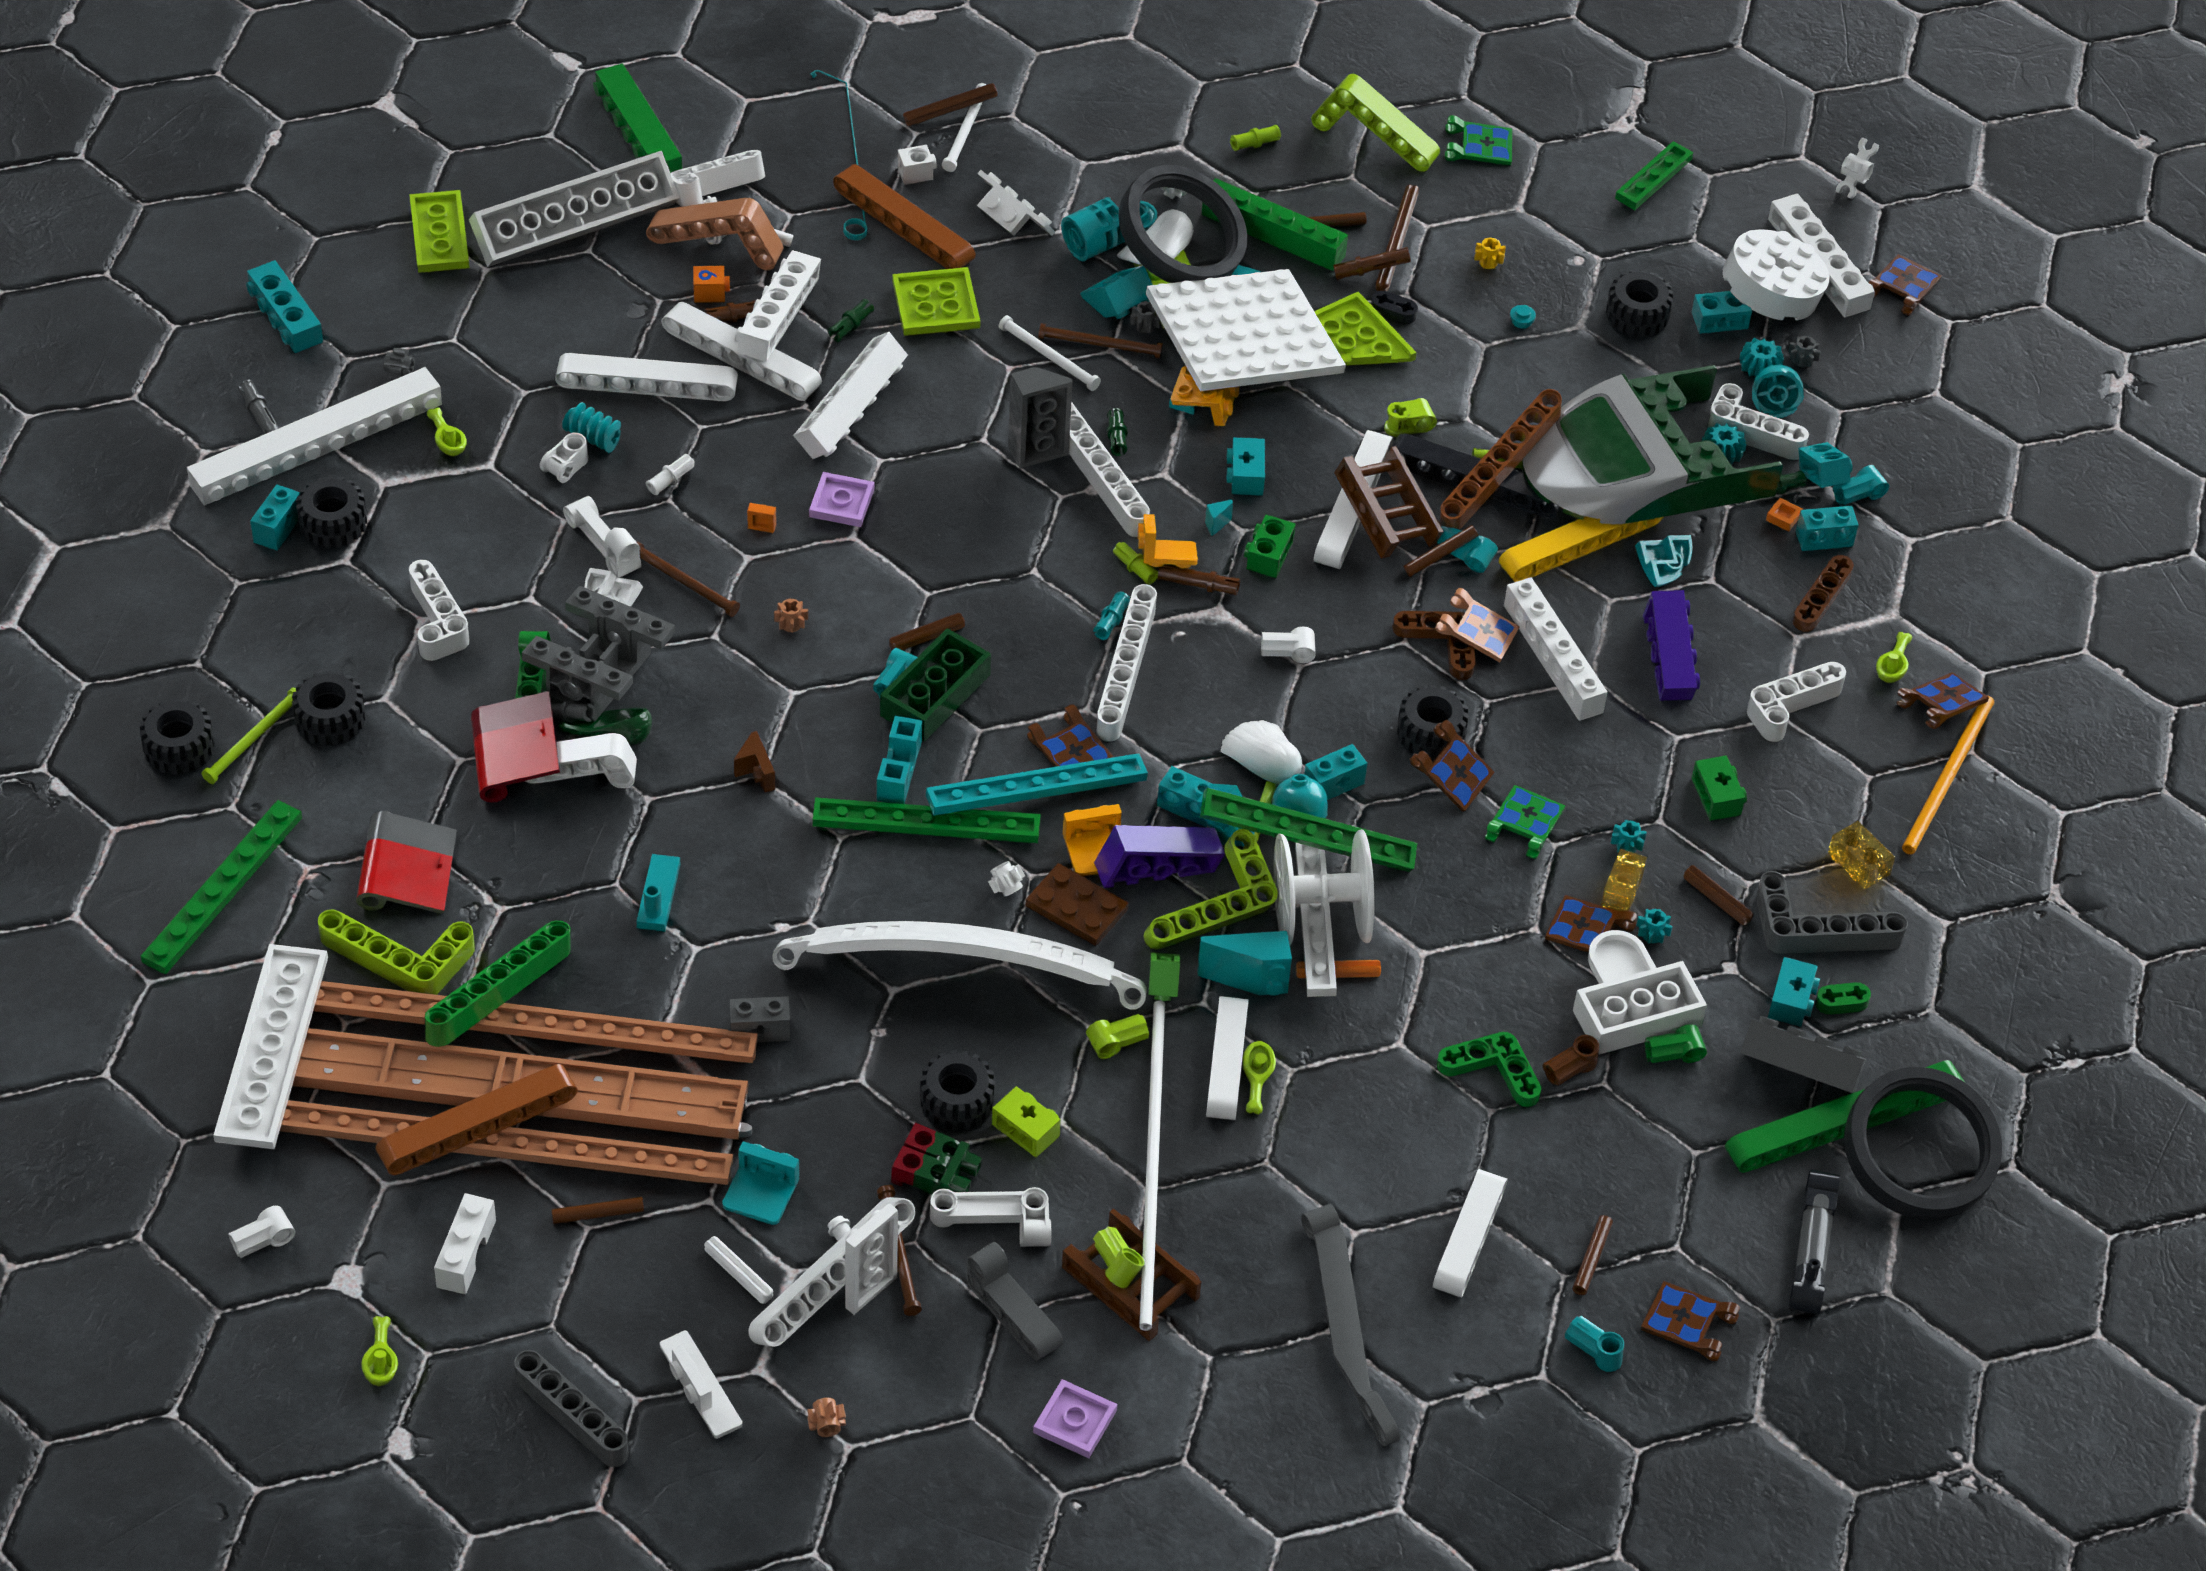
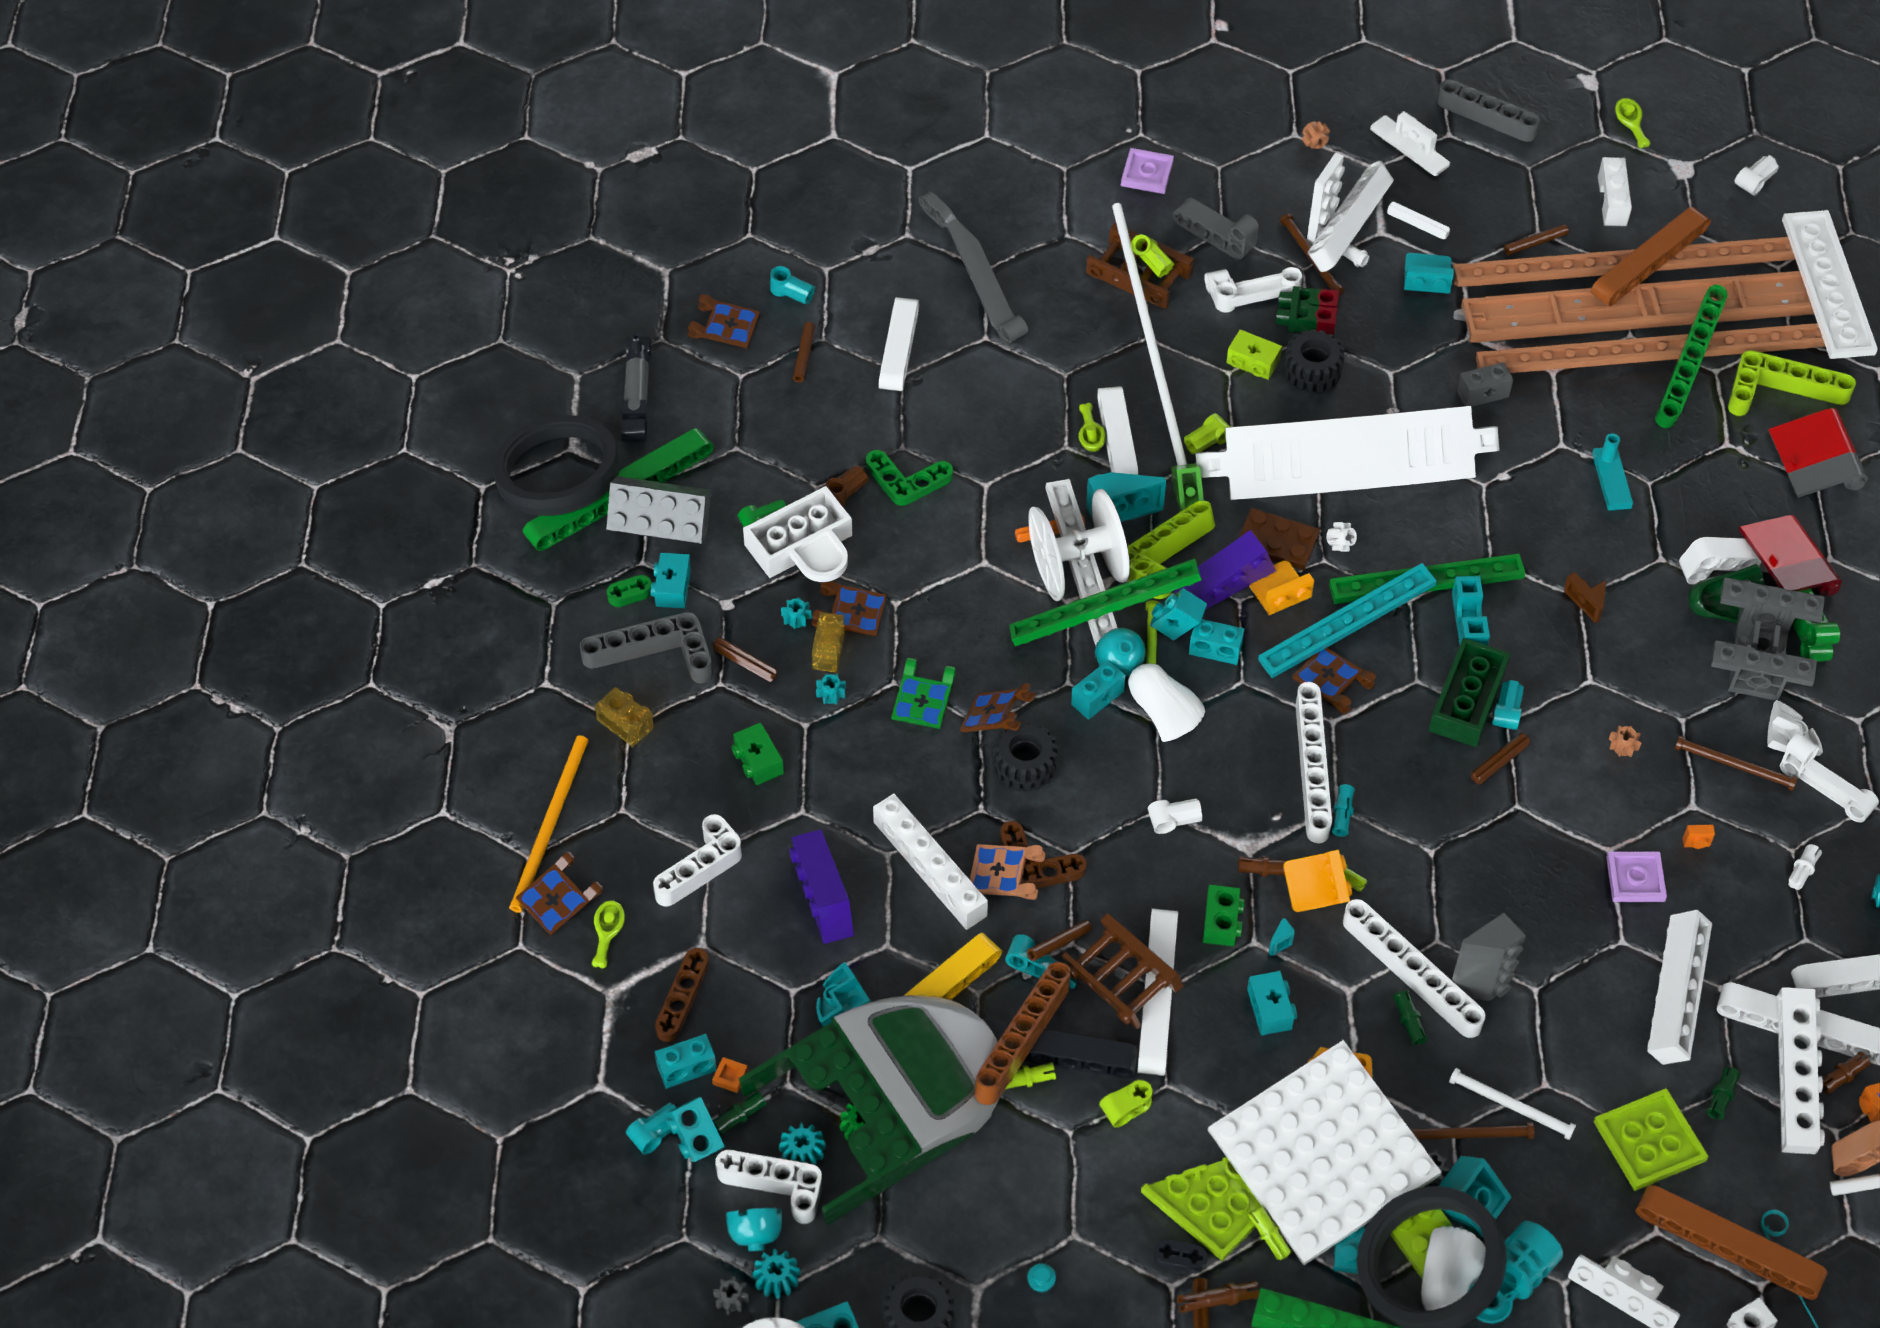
camera: 170 degrees right, 5 degrees up
none -> lime axle [1248,1205,1291,1260]

